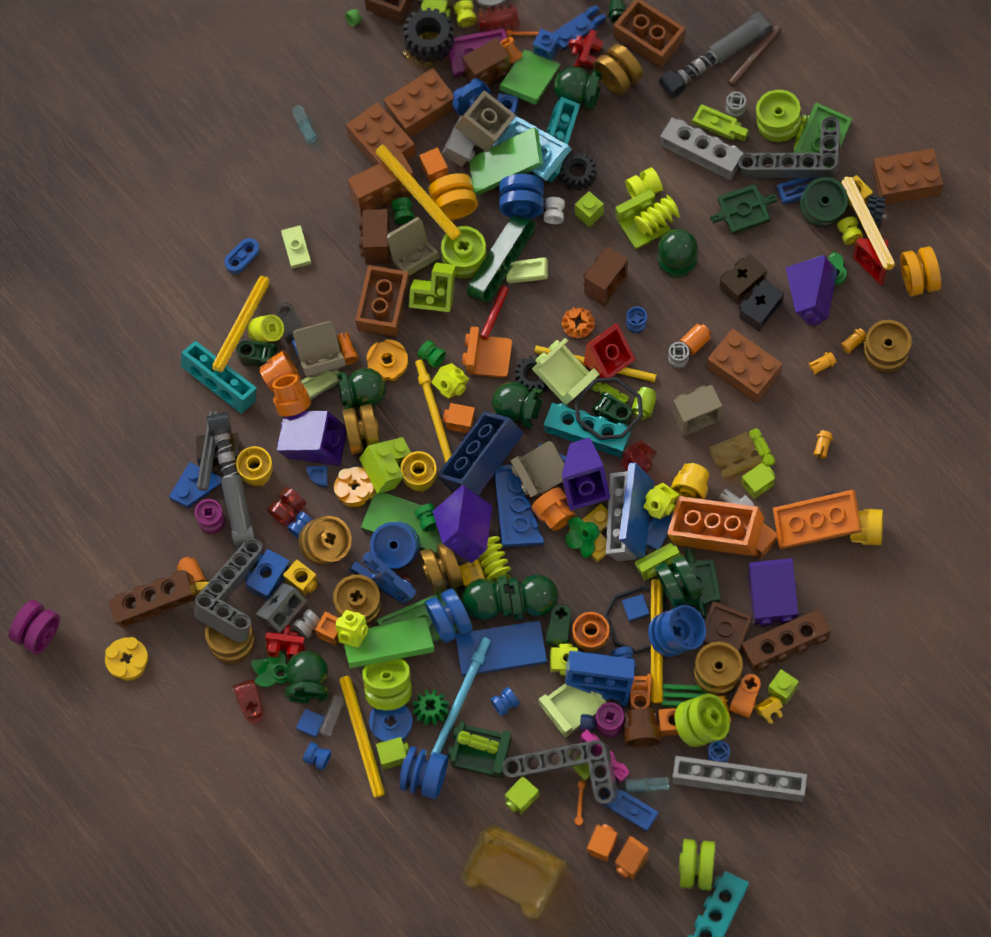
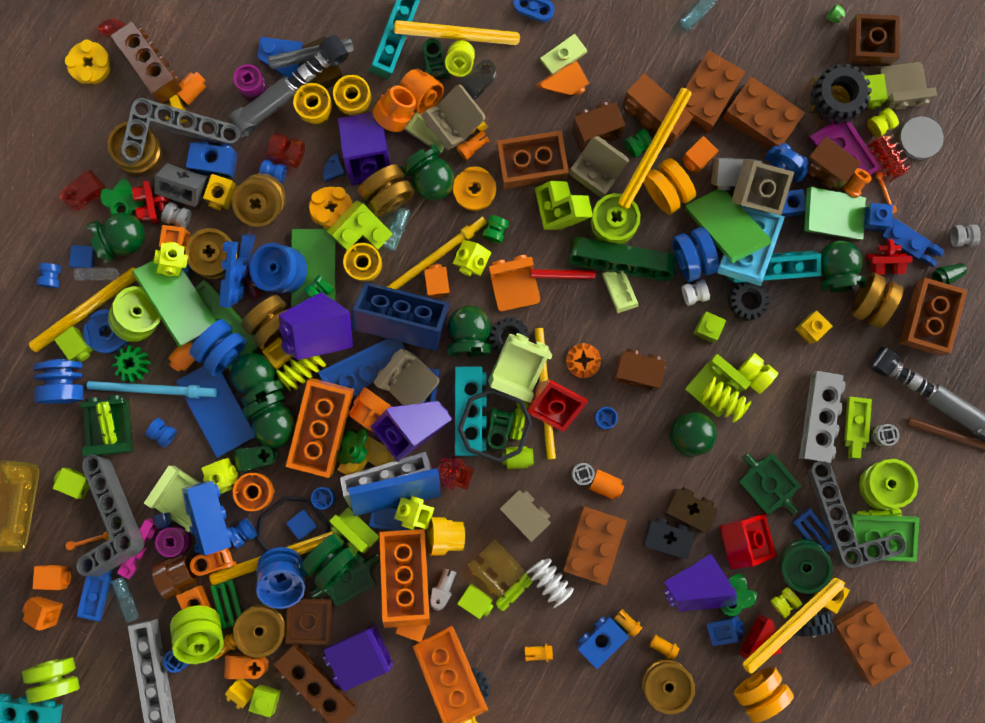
camera: 65 degrees right, 15 degrees up
none -> clear red arm [98,18,127,36]
none -> orange brick [168,342,194,372]
none -> orange brick [286,378,355,478]
none -> blue wheel [311,487,336,510]
none -> yellow piece [333,75,371,116]
none -> clear light blue axle [384,207,411,251]
none -> white piece [526,558,574,608]
none -> orange slope [536,61,589,97]
none -> blue brick [576,615,629,669]
none -> blue bracket [707,615,745,646]
none -> red slope [720,513,777,569]
none -> yellow brick [795,311,832,344]

